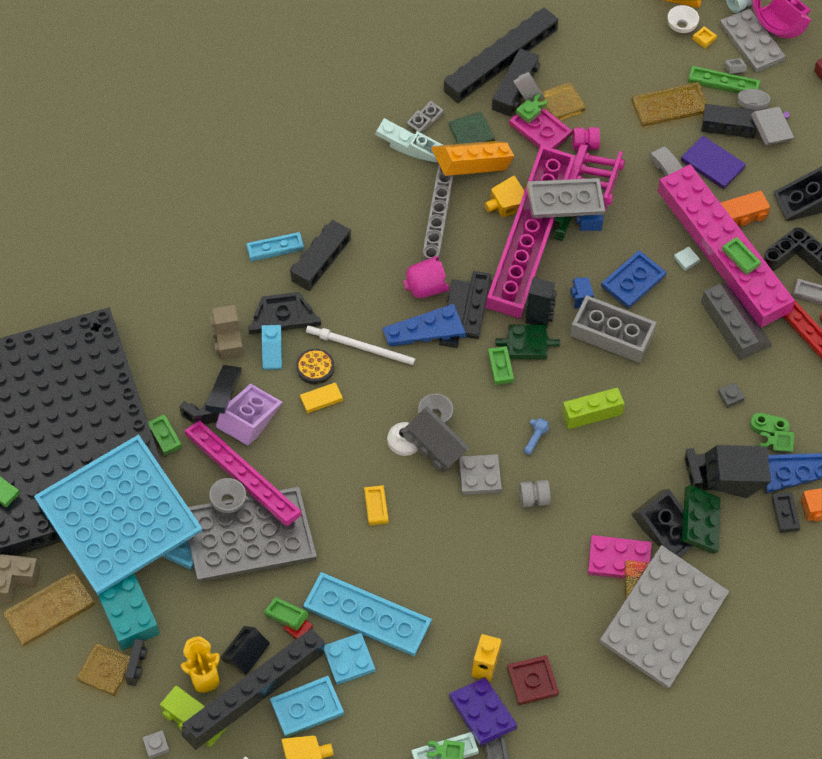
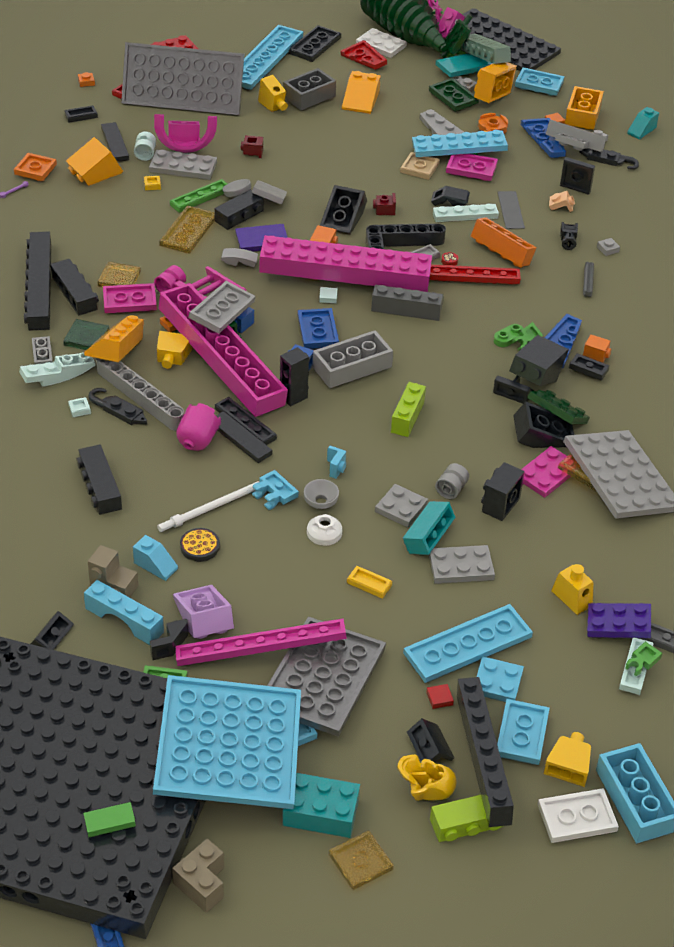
camera: 55 degrees left, 15 degrees down
clear yellow tile [3,571,95,647] -> none
black plate [125,639,147,686] -> none
light grey plate [142,730,170,759] -> none
black tile [205,365,242,414] -> none
light grey piece [209,478,246,513] -> none
medium azure tile [246,232,304,262] -> none
black wing [248,292,321,334] -> none
bright green tile [264,597,309,631] -> none
yellow tile [300,382,343,414] -> none
blue wing [383,304,466,347] -> none
dark grey slope [401,406,469,472] -> none
bright green plate [488,346,514,385] -> none
dark green plate [495,324,560,360] -> none
dark red plate [507,655,559,706] -> none
light grey slope [514,72,545,102] -> none
bright green plate [516,94,547,124] -> none
medium blue piece [524,418,549,455] -> none
white piece [667,5,699,33] -> none
dark grey plate [718,383,745,408] -> none
bright green tile [722,237,761,275] -> none
light grey tile [724,58,747,74] -> none
none -> black slope [30,611,74,650]
none -> light aqua tile [68,397,91,417]
none -> medium azure arch [84,580,164,645]
none -> black plate [88,388,147,425]
none -> medium azure plate [252,470,299,510]
none -> medium azure bracket [327,446,346,479]
none -> teal brick [403,501,456,555]
none -> light grey plate [429,545,495,584]
none -> black brick [481,462,525,521]

